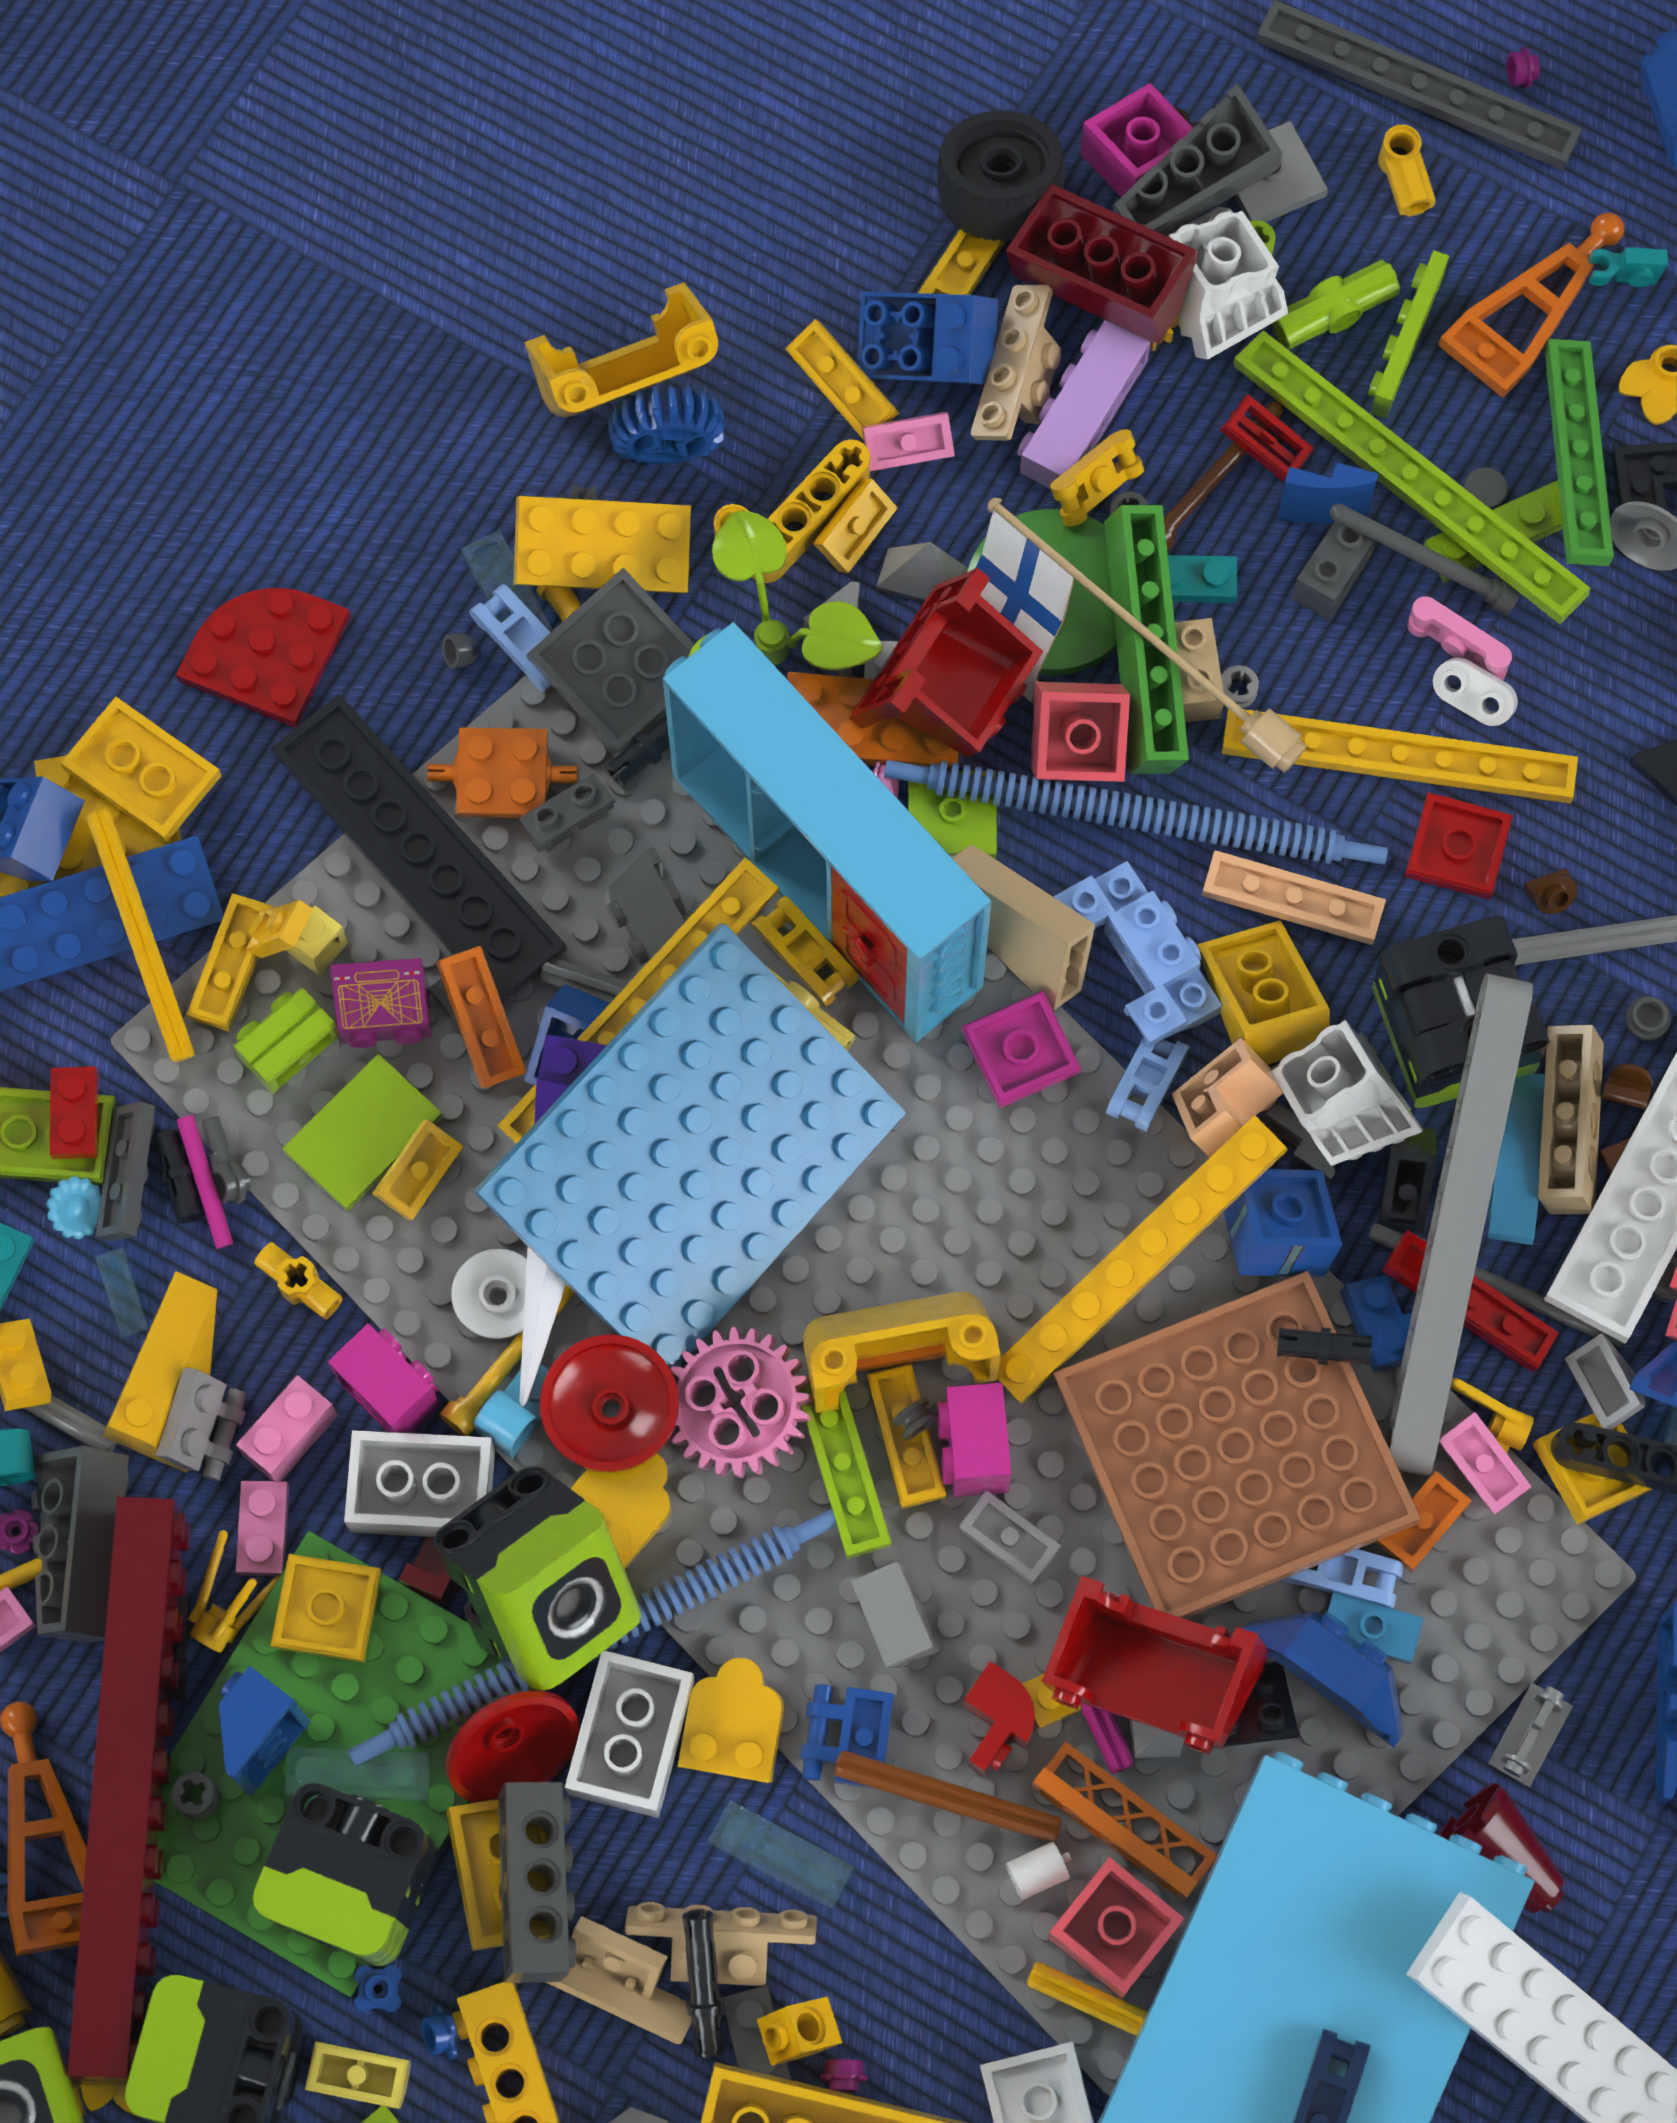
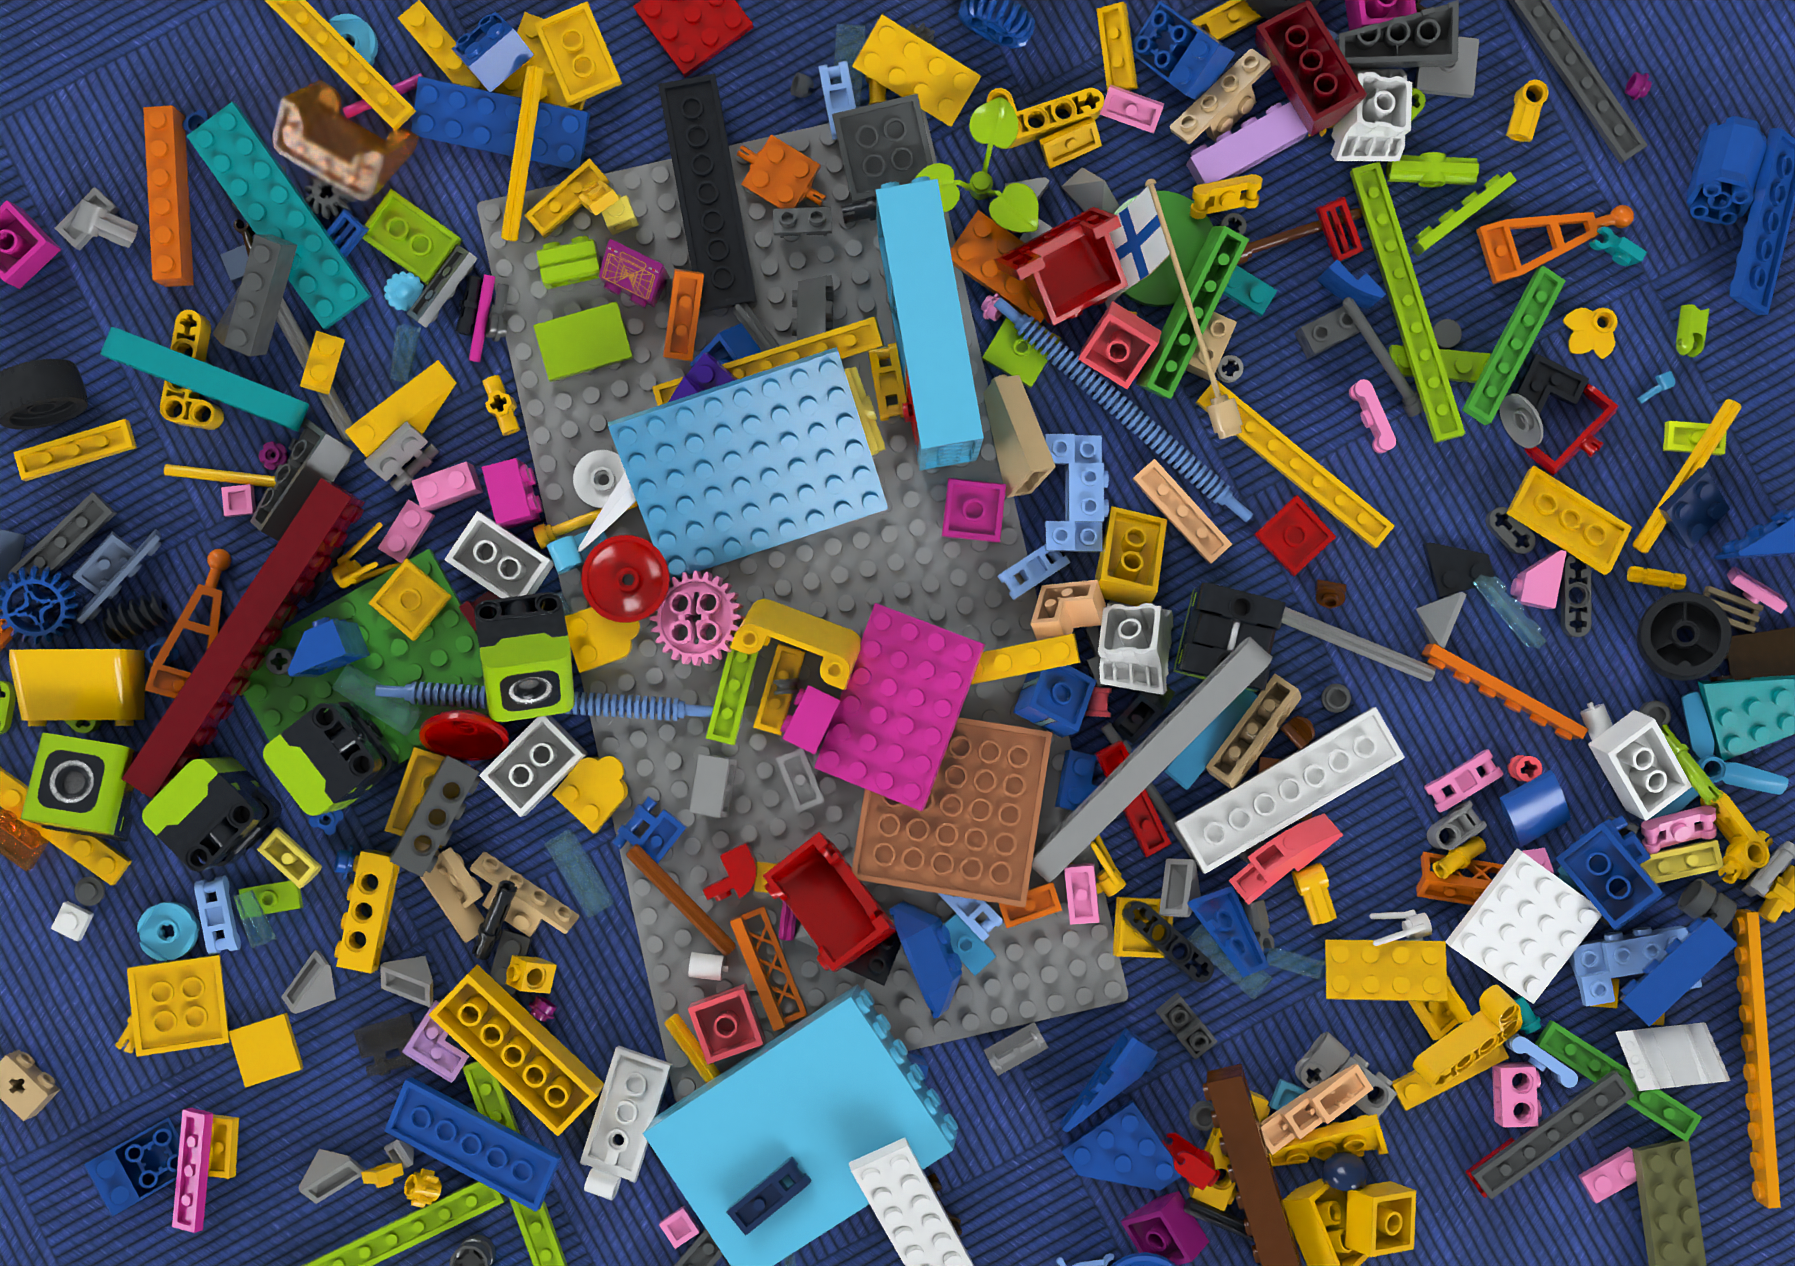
camera: 30 degrees right, 15 degrees up
red plate [49,1066,99,1159] -> none
yellow plate [372,1120,463,1220] -> none
black pin [1277,1327,1372,1366] -> none
white plate [1433,657,1518,726] -> none
dark red cone [1438,1783,1564,1914] -> none
none -> dark pink plate [814,603,986,811]
none -> coral bush [1084,687,1112,717]

